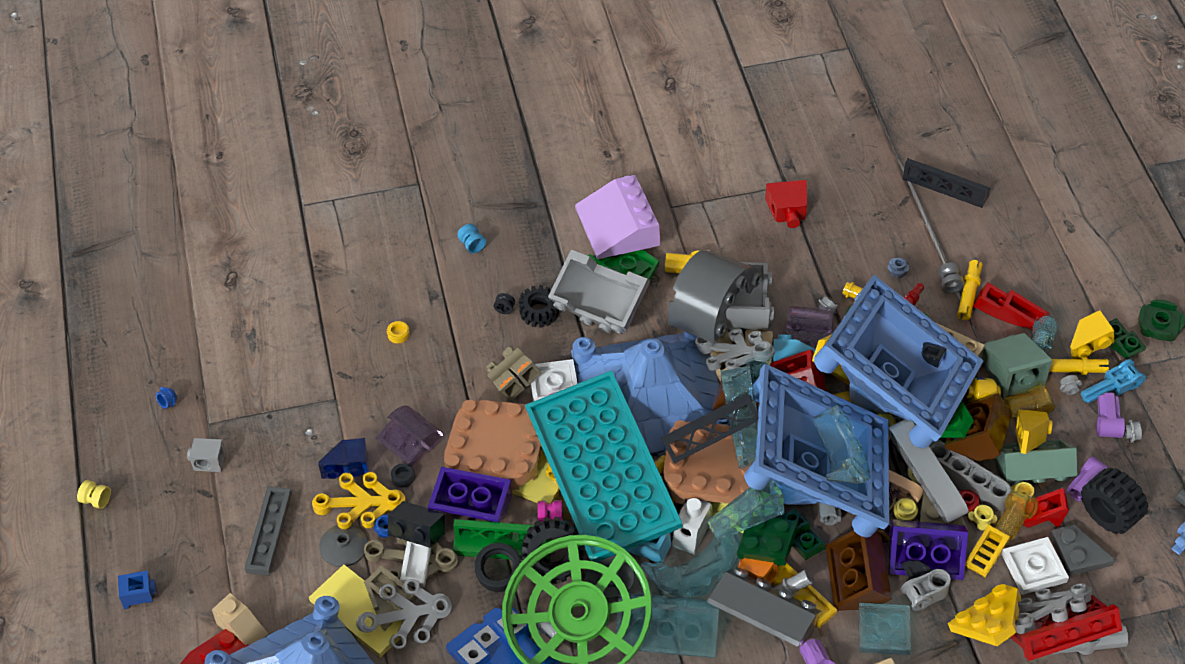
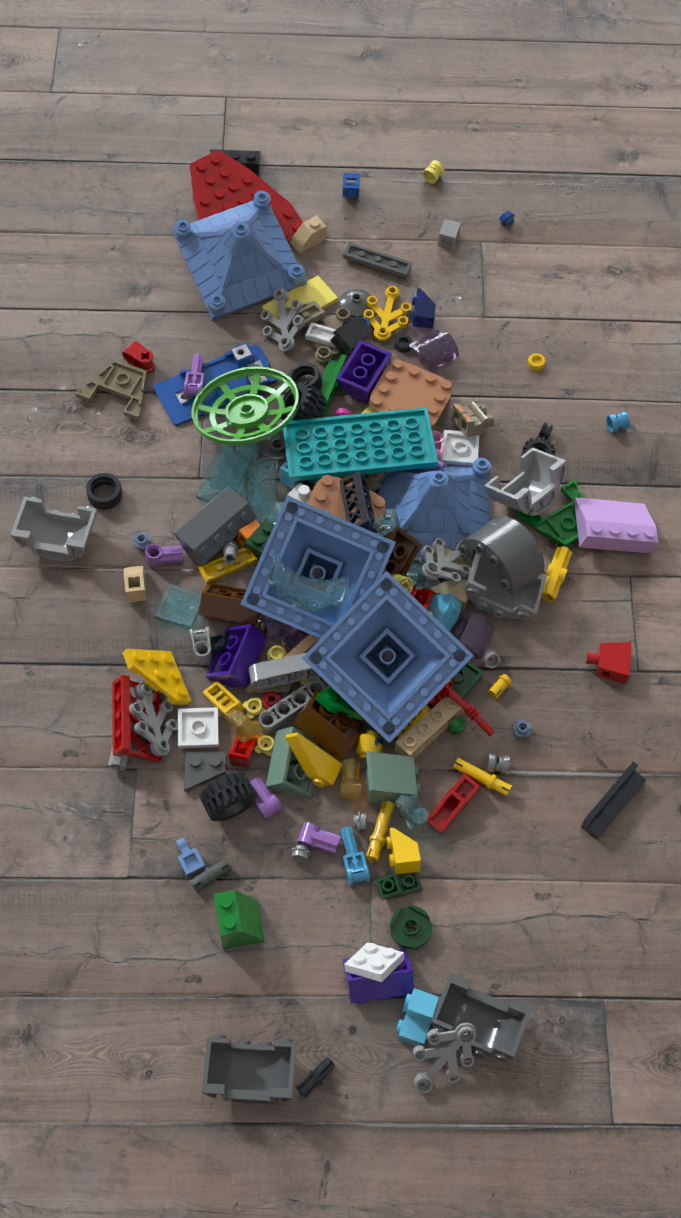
camera: 100 degrees right, 10 degrees up
black tile [921,343,946,368] -> none

